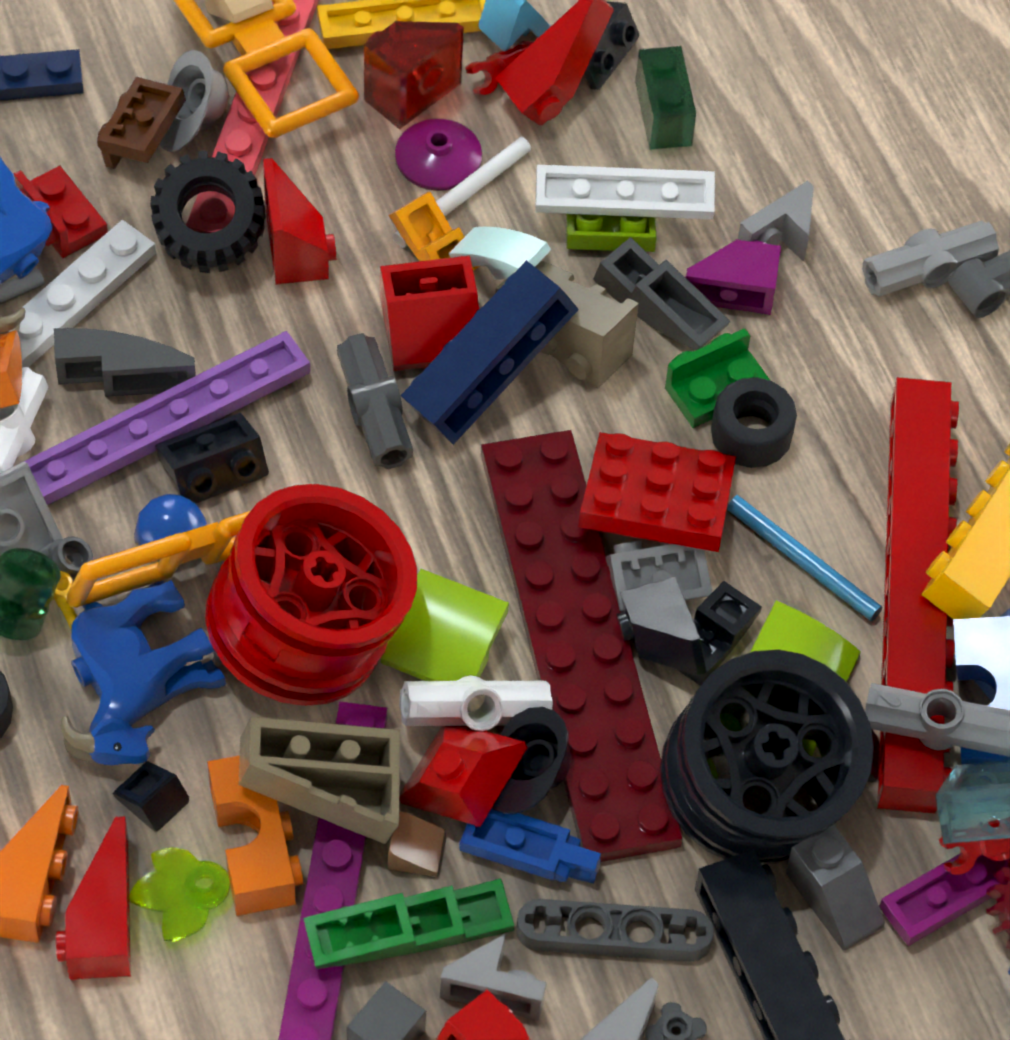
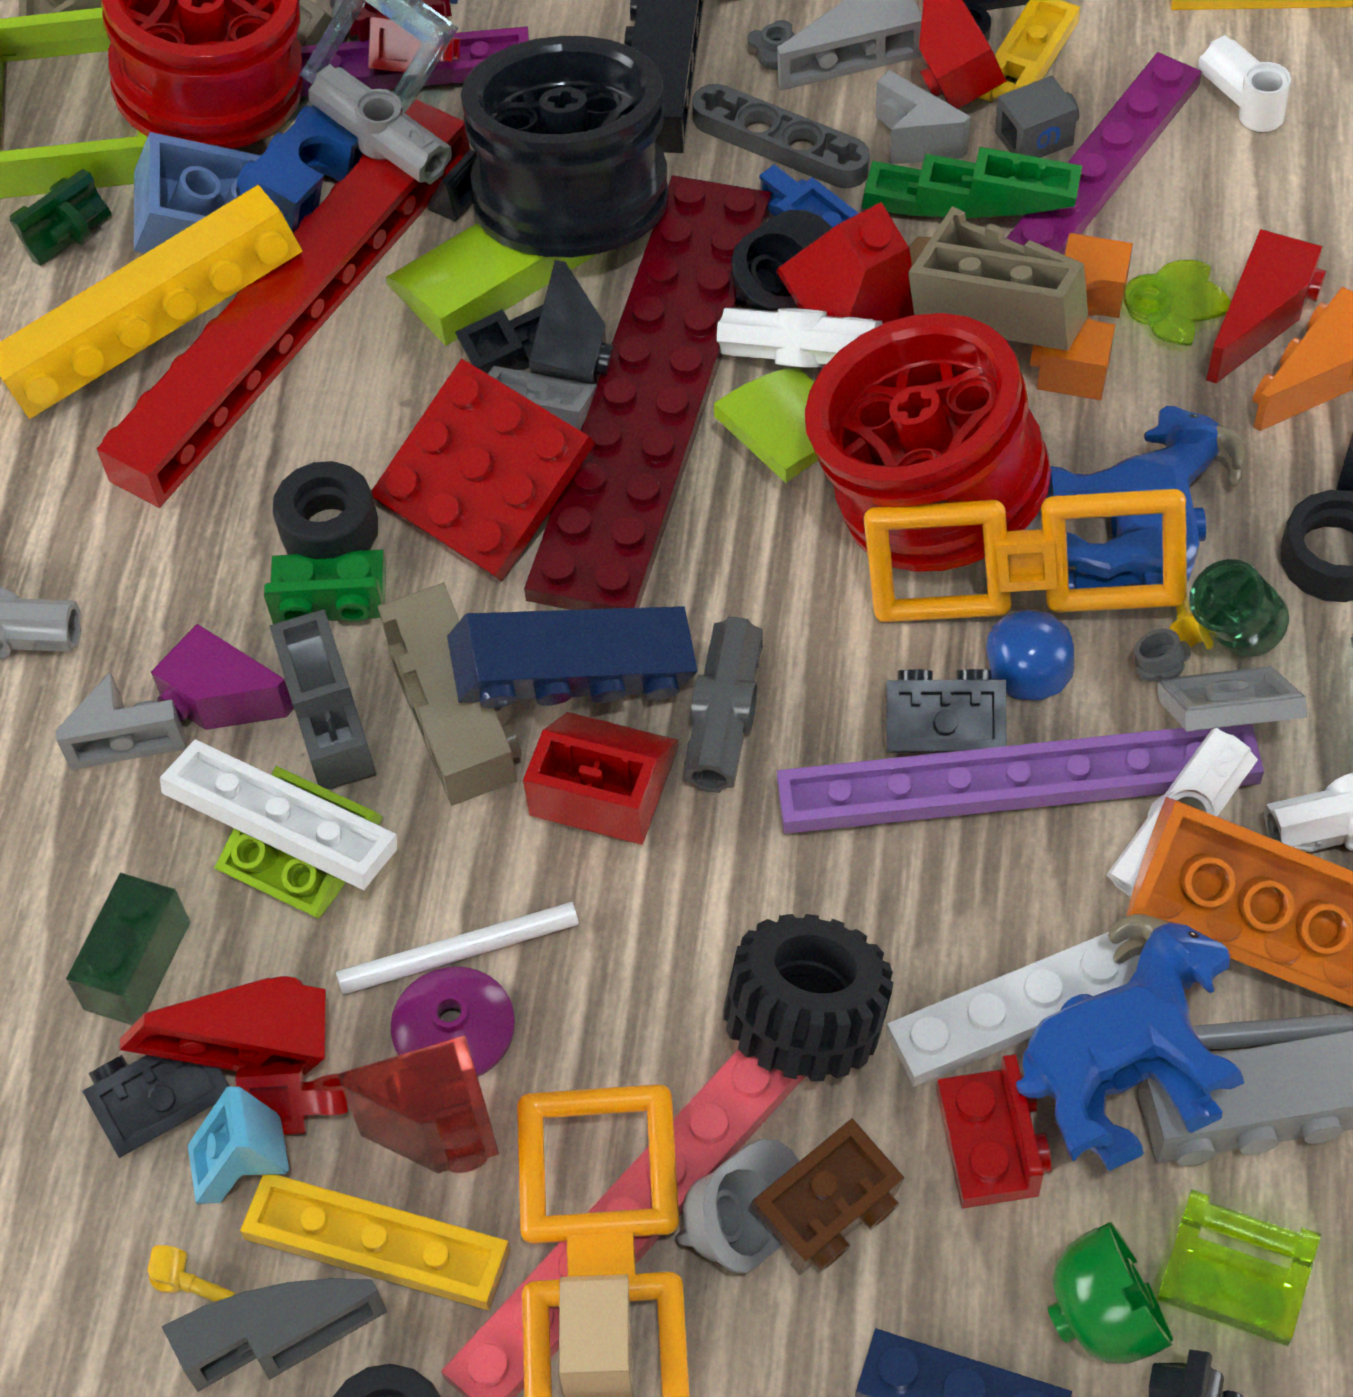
camera: 145 degrees left, 0 degrees up
dark grey slope [54,328,196,397] -> none
black slope [113,761,189,831] -> none
red slope [263,158,336,285] -> none
light orange slope [389,191,480,271] -> none
light aqua slope [449,227,551,280] -> none
dark azure bar [727,495,883,622] -> none

